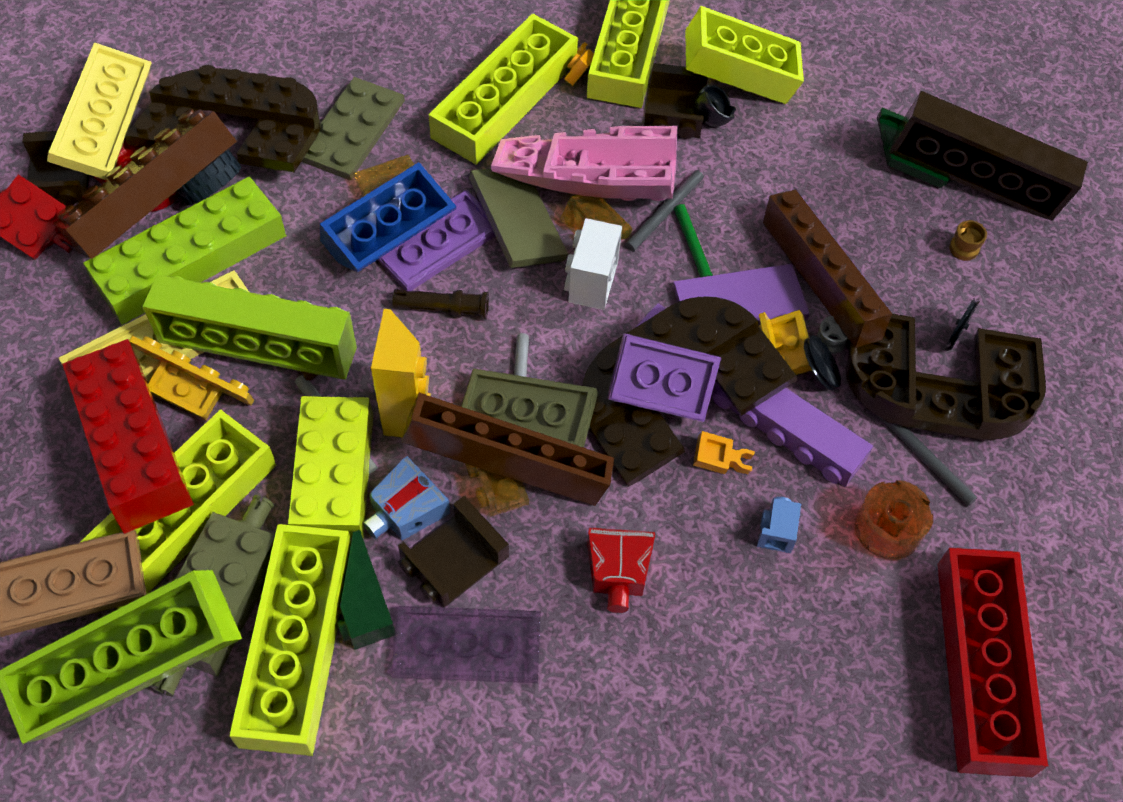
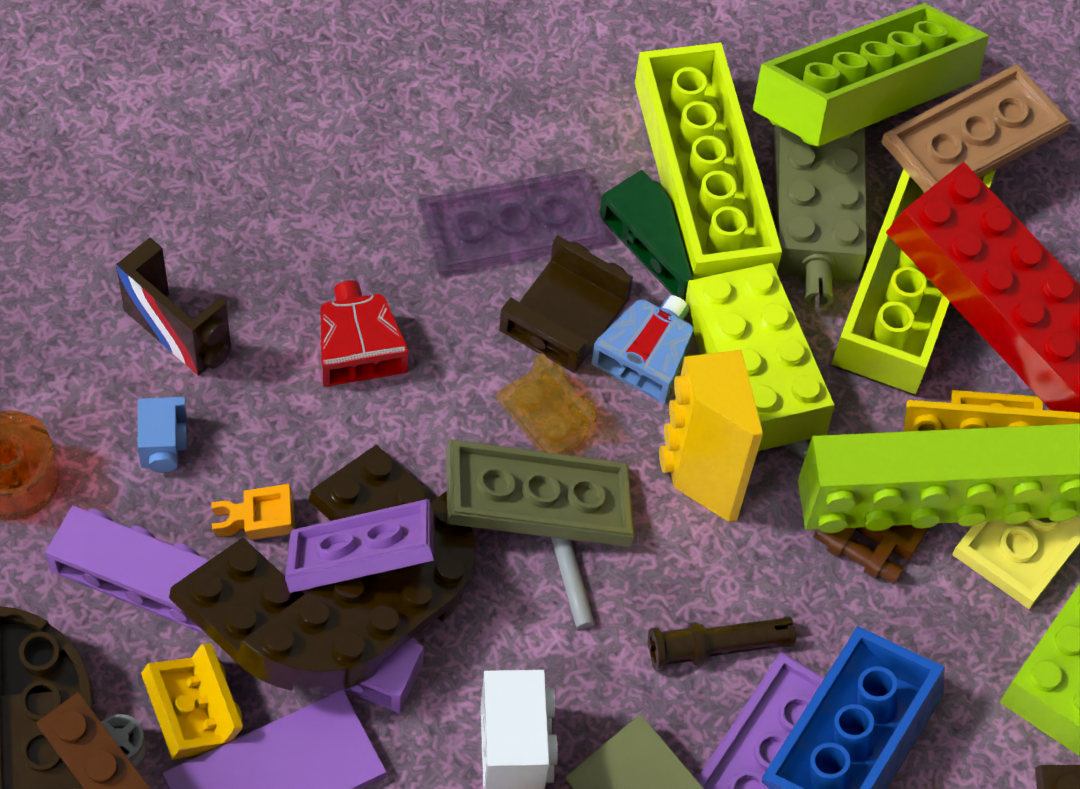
camera: 160 degrees right, 0 degrees up
reddish brown brick [401,393,614,506] -> none
black wheel [804,335,841,390] -> none
none -> dark brown panel [116,238,231,376]

